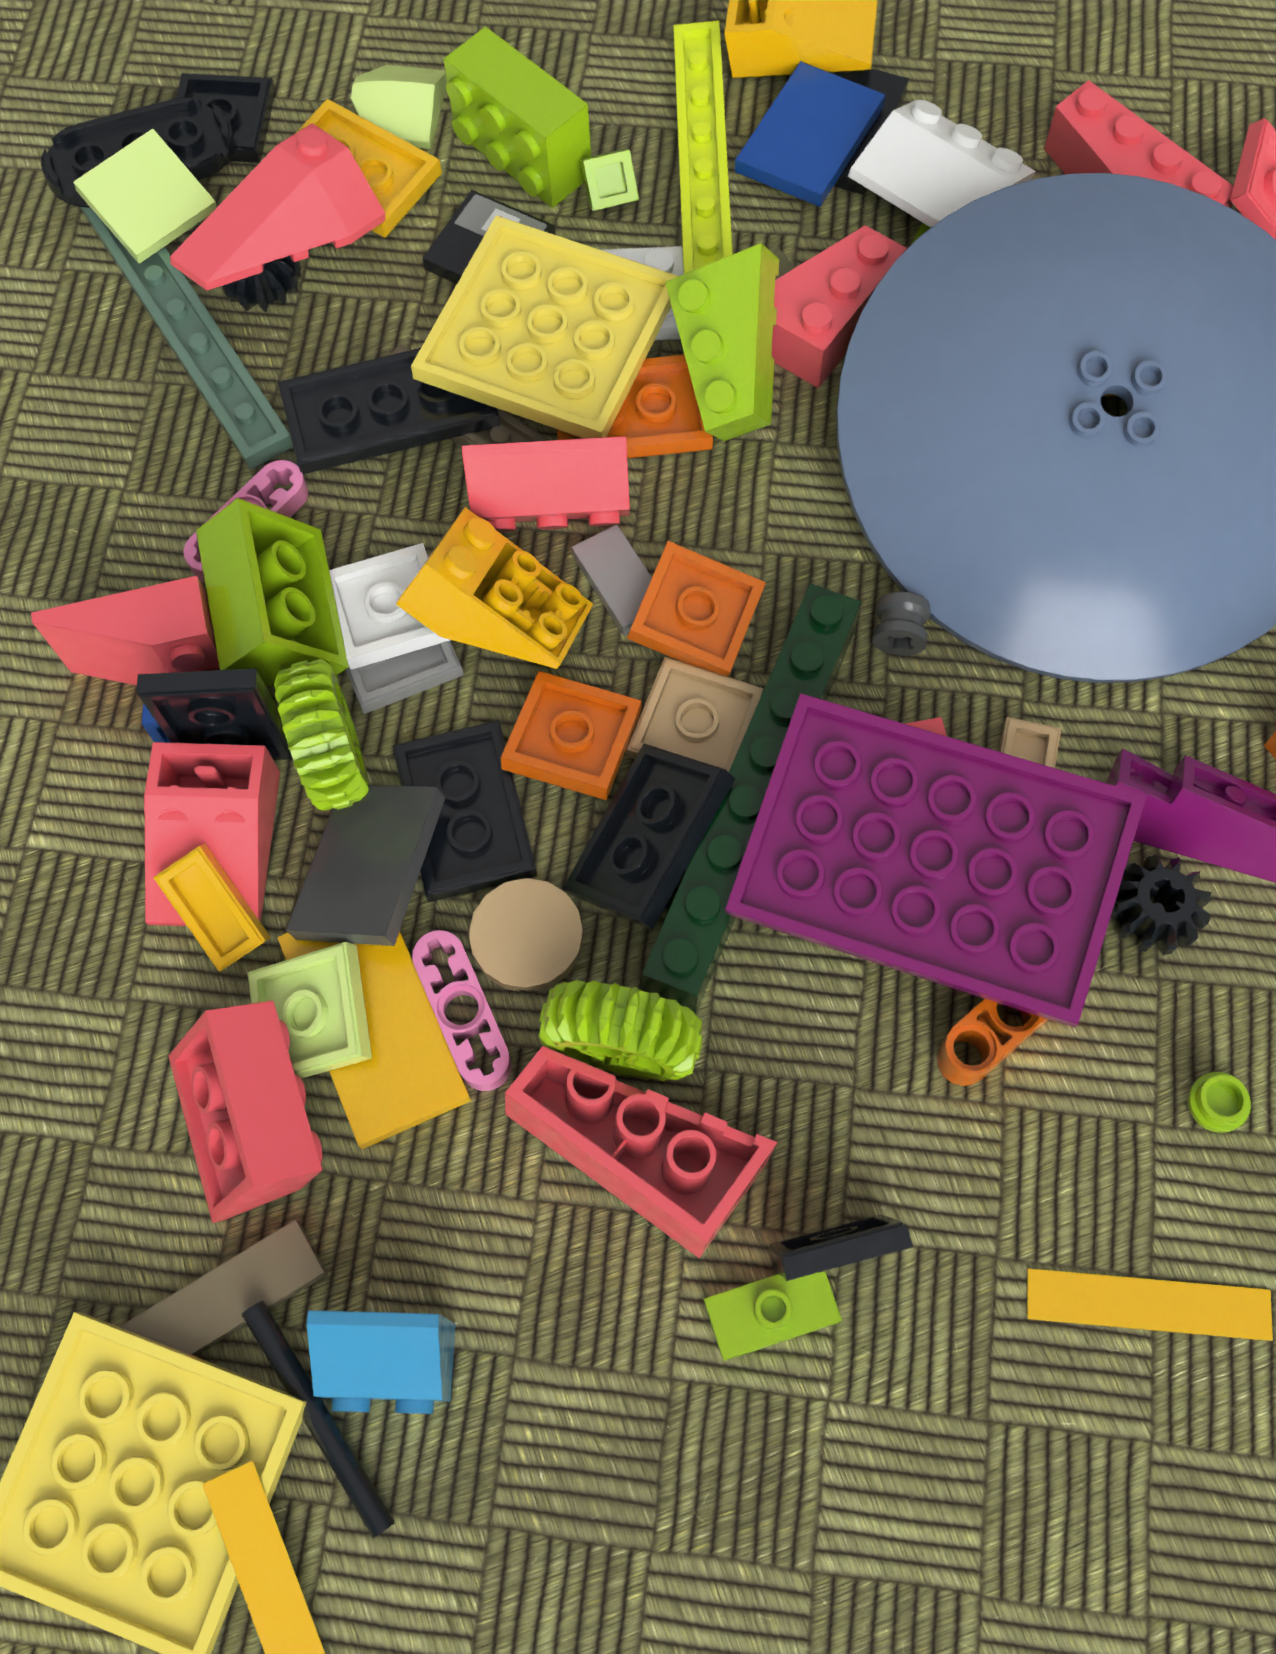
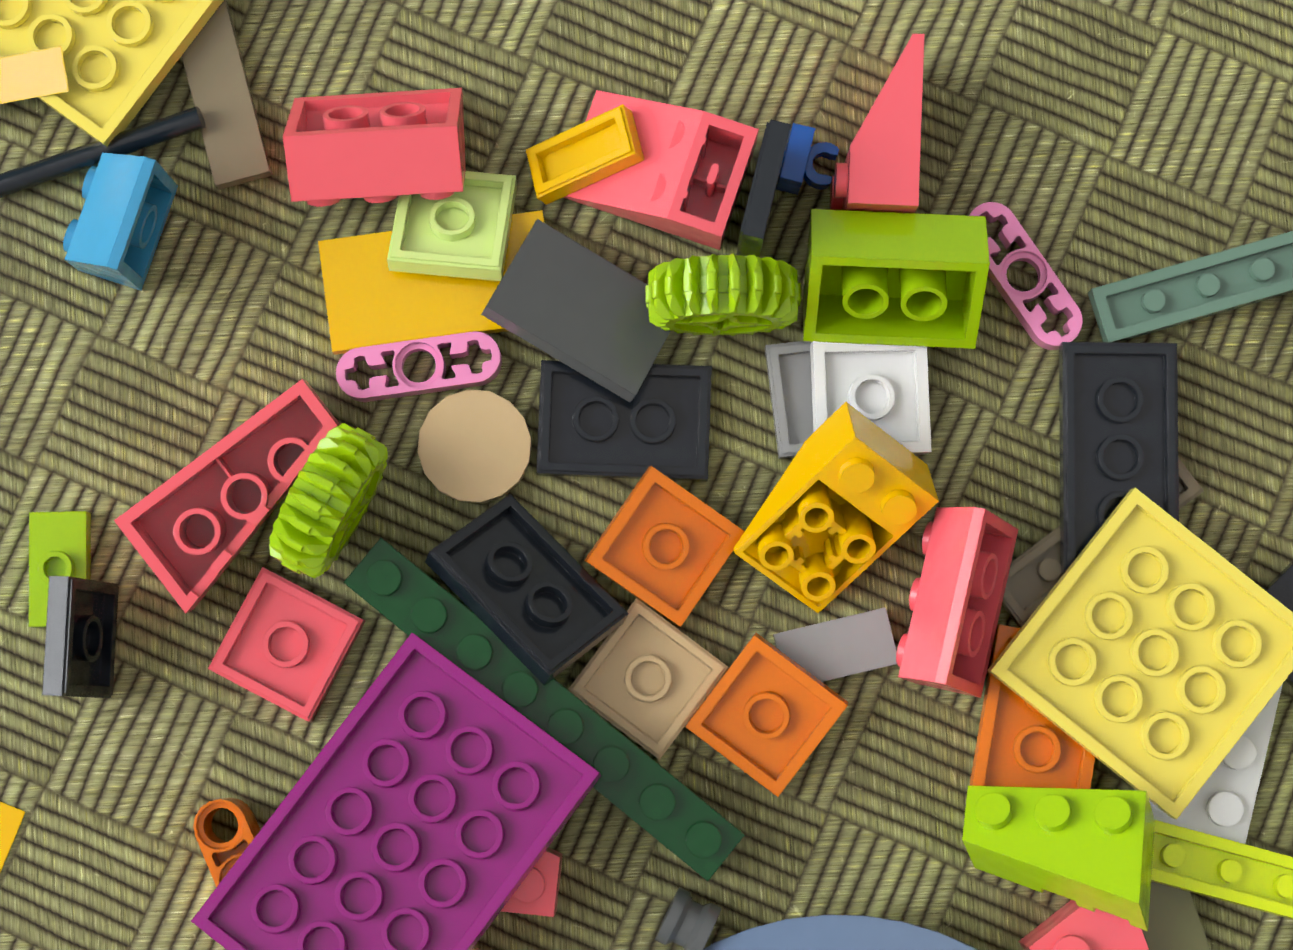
camera: 105 degrees right, 15 degrees up
none -> coral tile [208,567,366,722]

